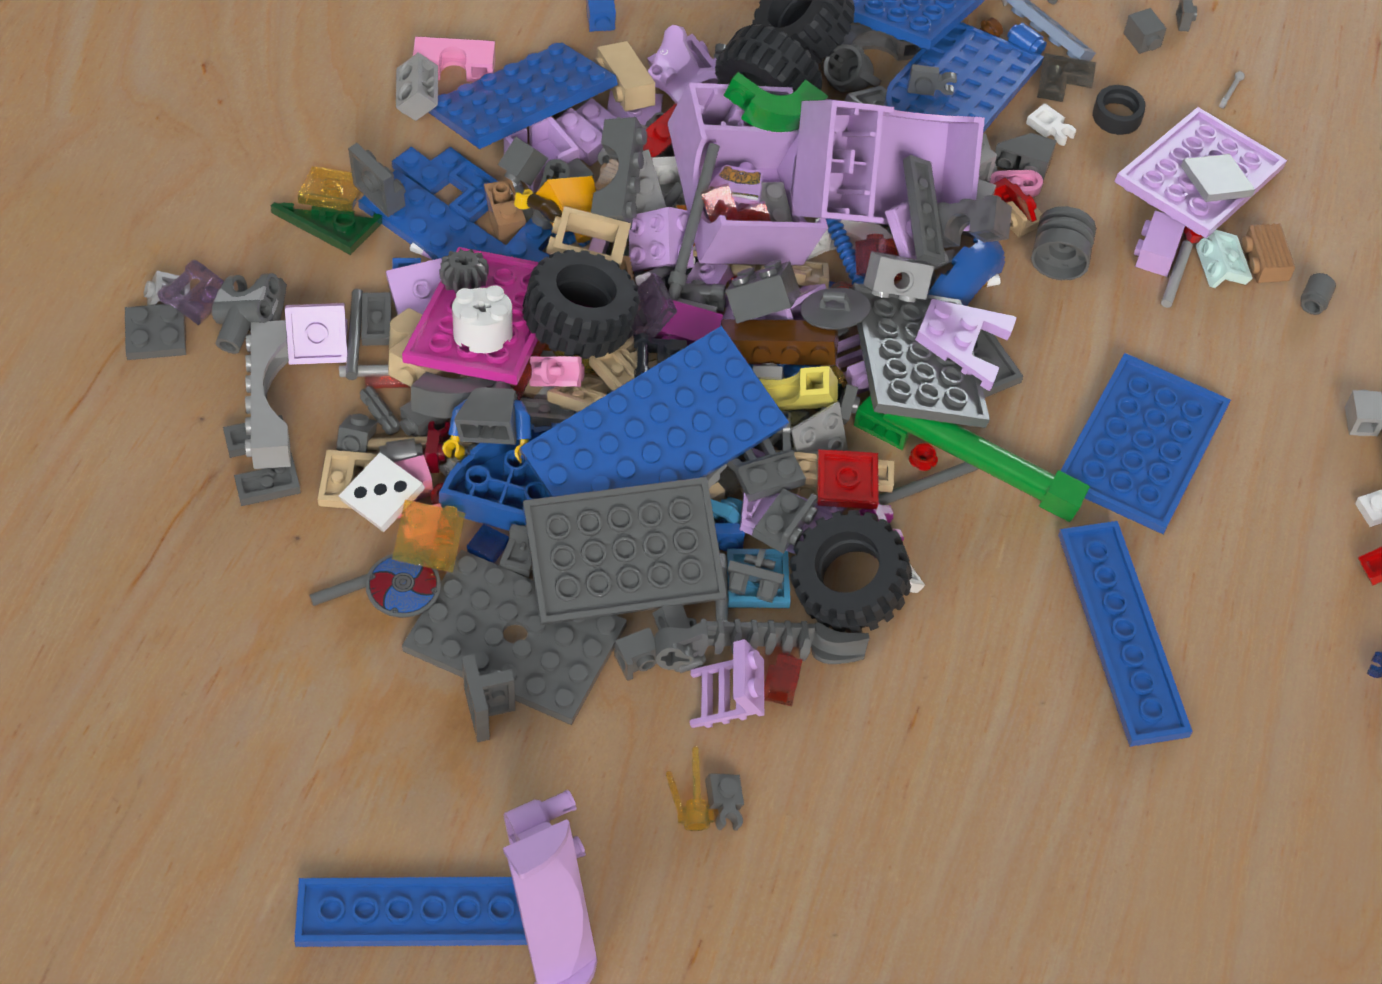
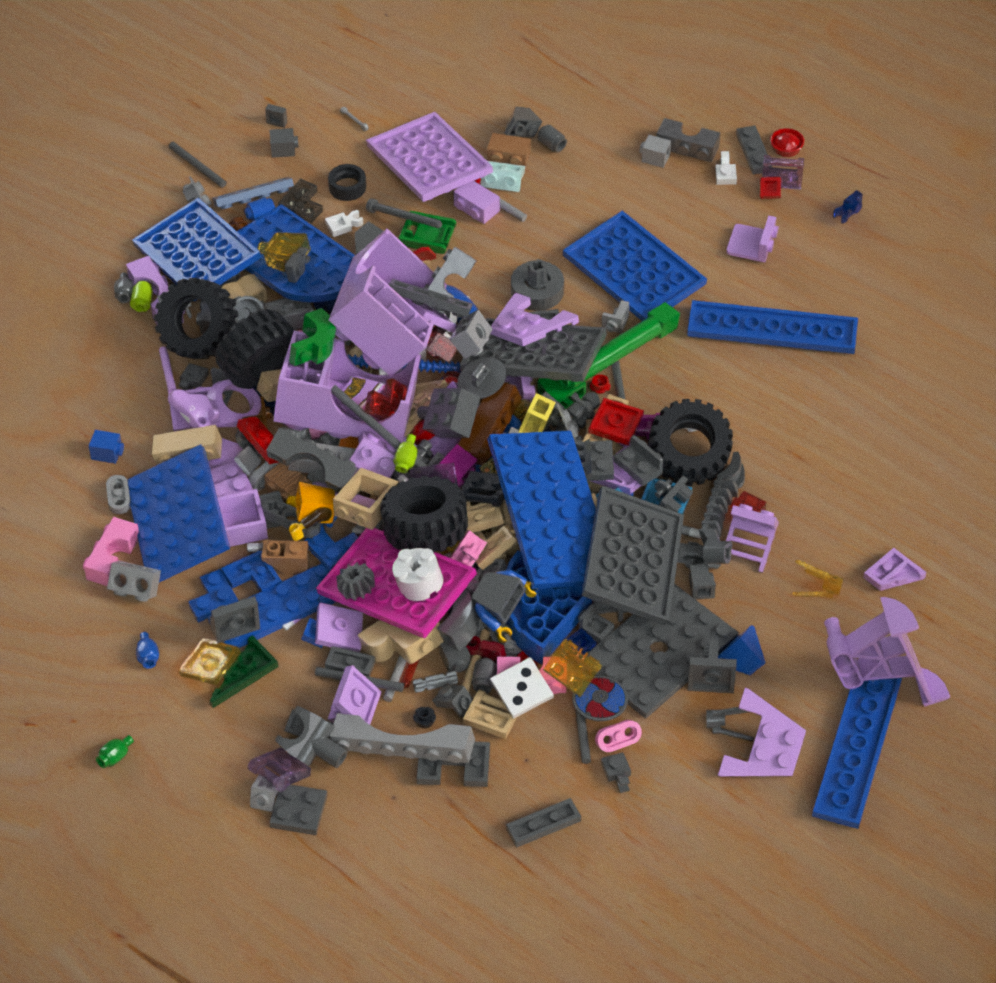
camera: 65 degrees left, 5 degrees down
dark grey brick [498,137,548,186] -> none
dark grey plate [705,774,744,831] -> none
dark grey wheel [1031,206,1097,280] -> none
tile [1181,154,1255,202] -> none
none -> green plant [96,735,134,769]
none -> light grey plate [106,475,131,514]
none -> blue plant [136,632,159,669]
none -> lavender bar [159,347,176,394]
none -> tan brick [222,274,267,302]
none -> clear yellow torso [258,232,311,272]
none -> dark grey bar [366,198,442,228]
none -> lime plant [393,434,417,473]
none -> green container [399,210,457,254]
none -> black plate [413,707,436,728]
none -> dark grey slope [504,107,543,138]
none -> dark grey plate [506,798,581,848]
none -> dark grey piece [511,259,564,311]
none -> dark grey hips [567,392,600,429]
none -> bright pink plate [595,720,642,752]
none -> dark grey plate [601,752,631,793]
none -> light grey bracket [602,300,629,334]
none -> dark grey plant [706,707,754,741]
none -> blue slope [718,625,766,675]
none -> lavender wing [718,688,806,777]
none -> lavender bracket [727,216,779,262]
none -> lavender wing [863,548,926,591]

